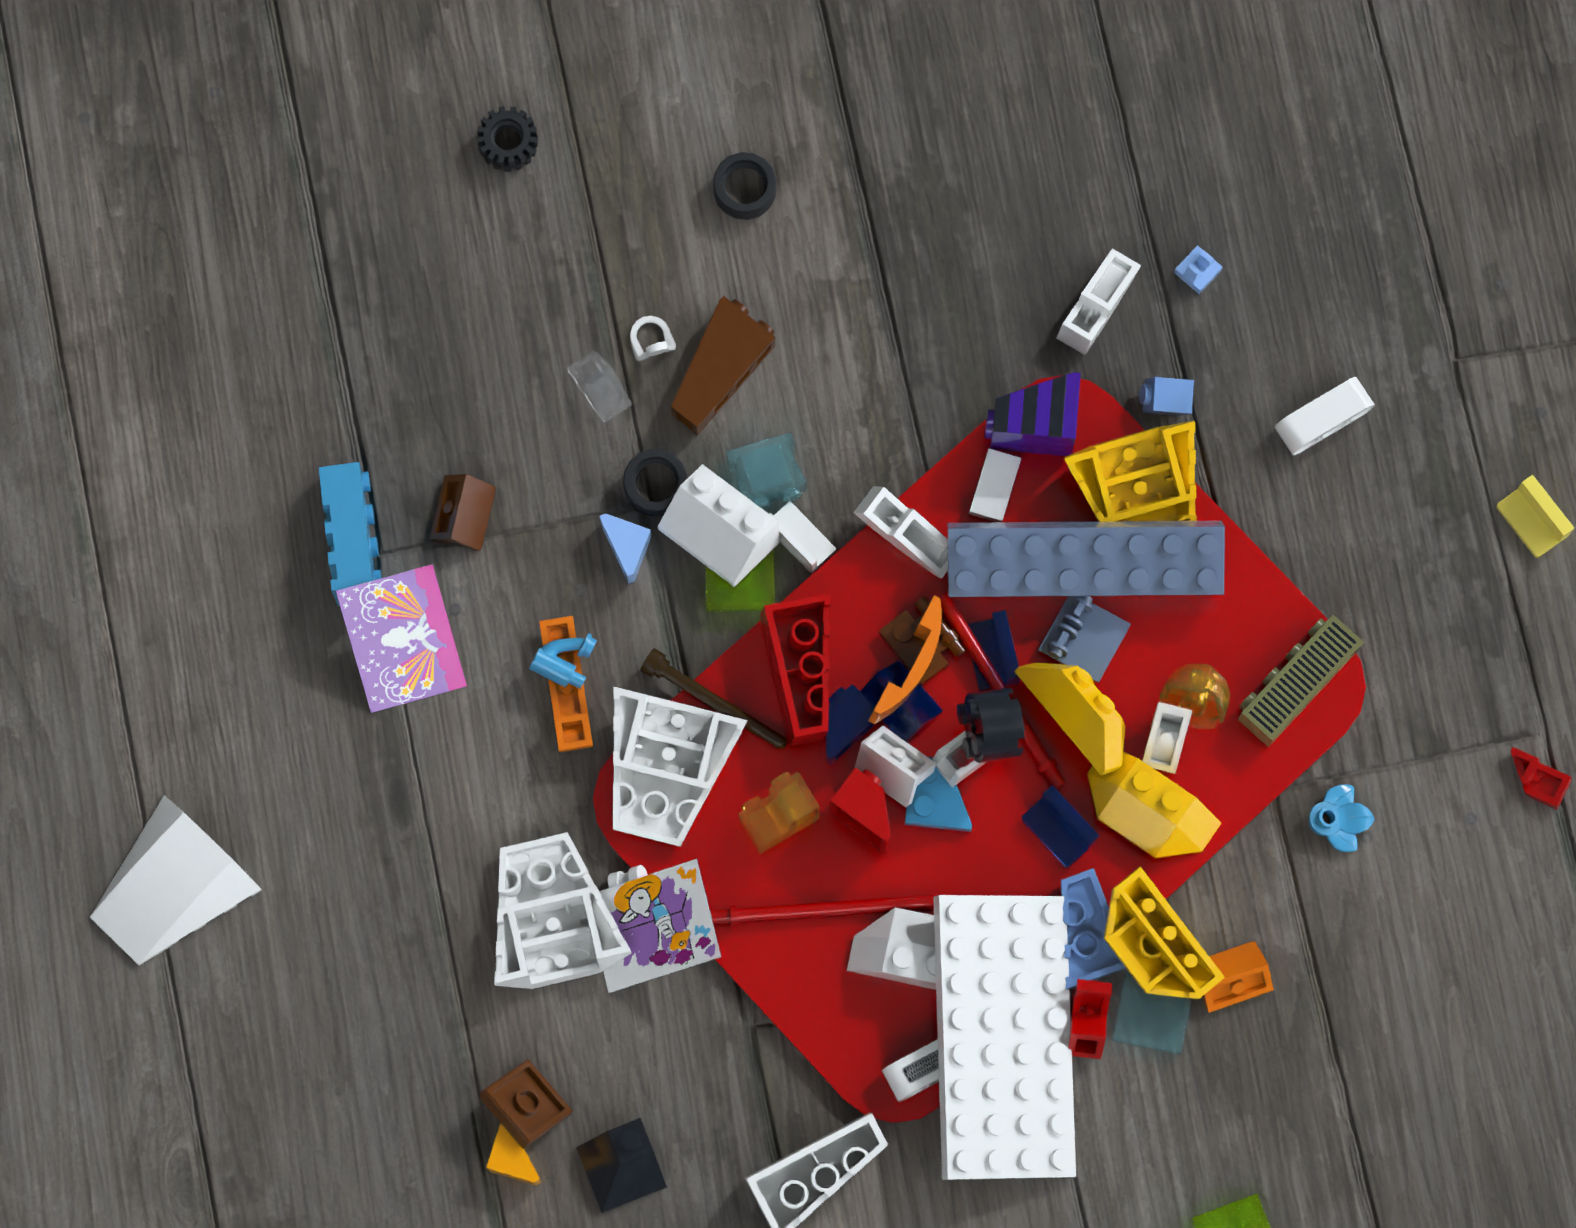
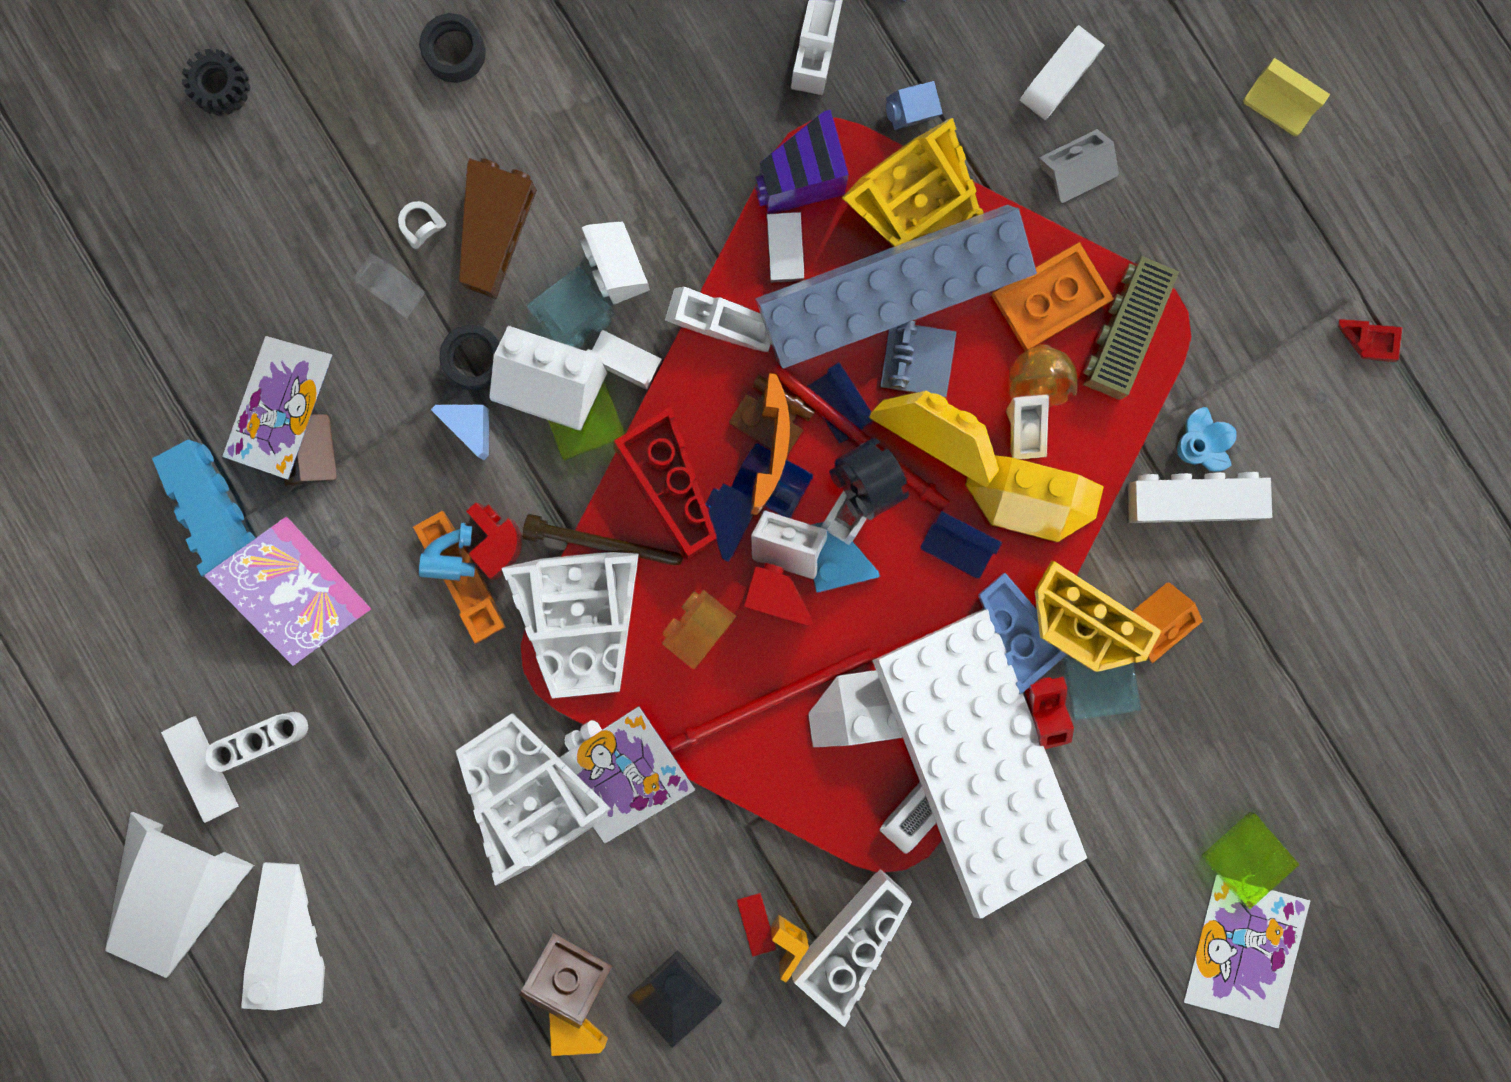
camera: 20 degrees left, 10 degrees up
none -> white tile [161,716,239,823]
none -> white beam [204,712,308,772]
none -> sticker [222,336,332,479]
none -> white wedge [242,862,325,1010]
none -> red brick [466,502,522,580]
none -> white slope [580,222,650,305]
none -> red sticker [737,893,777,957]
none -> light orange panel [771,914,809,983]
none -> orange plate [991,242,1114,352]
none -> light grey panel [1039,129,1119,203]
none -> white brick [1128,472,1272,523]

